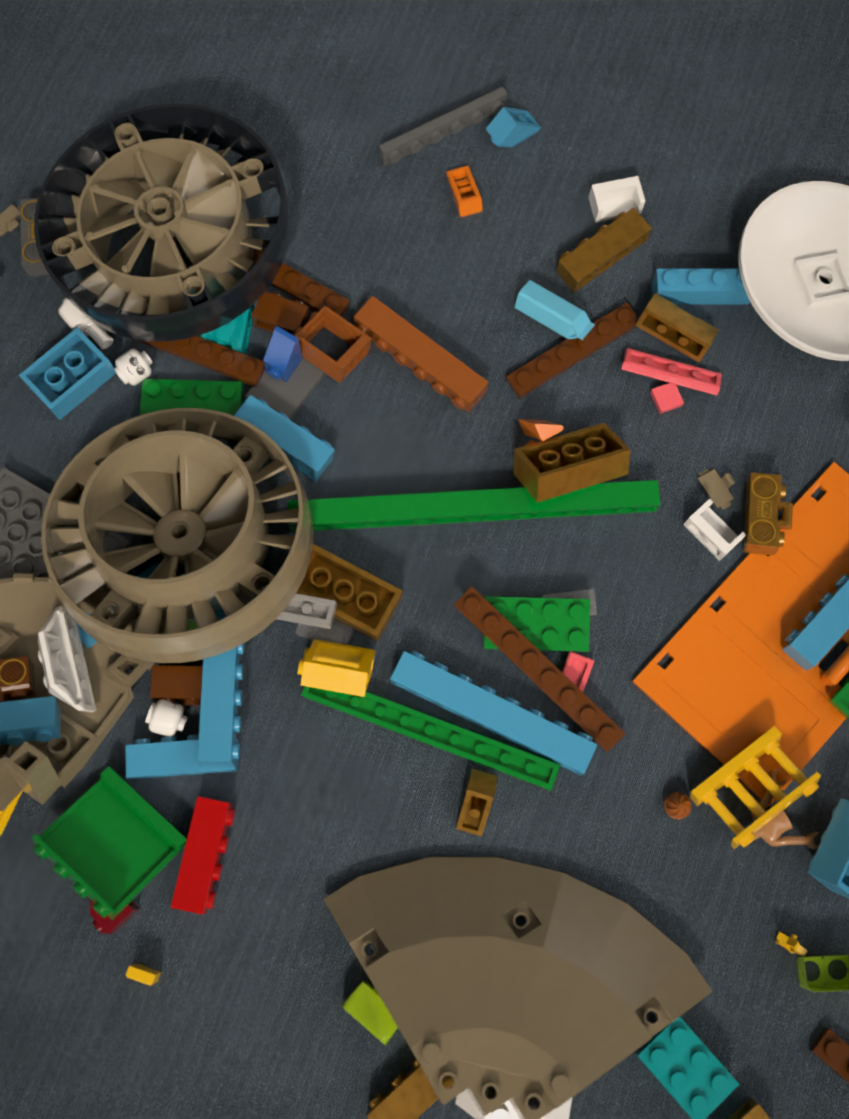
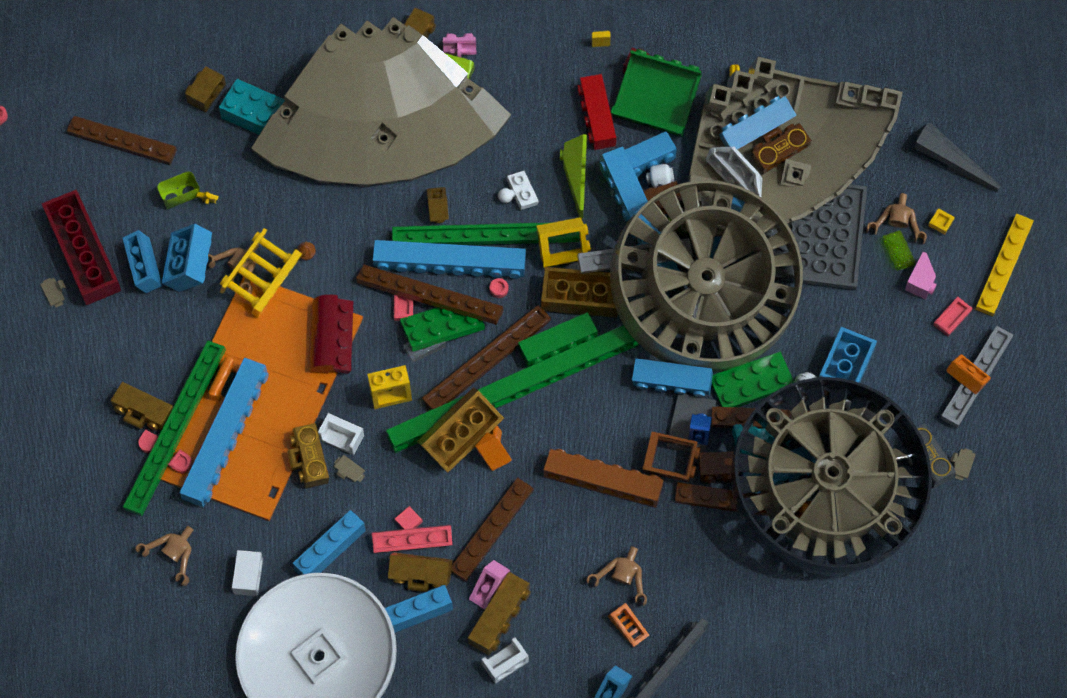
camera: 160 degrees right, 10 degrees down
medium azure piece [514,280,595,340] -> none
none -> dark azure brick [293,510,366,576]
none -> dark red brick [310,294,354,374]
none -> yellow window [367,365,412,409]
none -> reddish brown plate [422,305,551,410]
none -> bright pink hips [443,33,476,58]
none -> bright pink slope [469,560,510,609]
none -> coral tile [489,278,509,298]
none -> white plate [498,171,539,210]
none -> green brick [518,312,598,368]
none -> lime wedge [560,134,587,218]
none -> medium nougat piece [587,546,647,606]

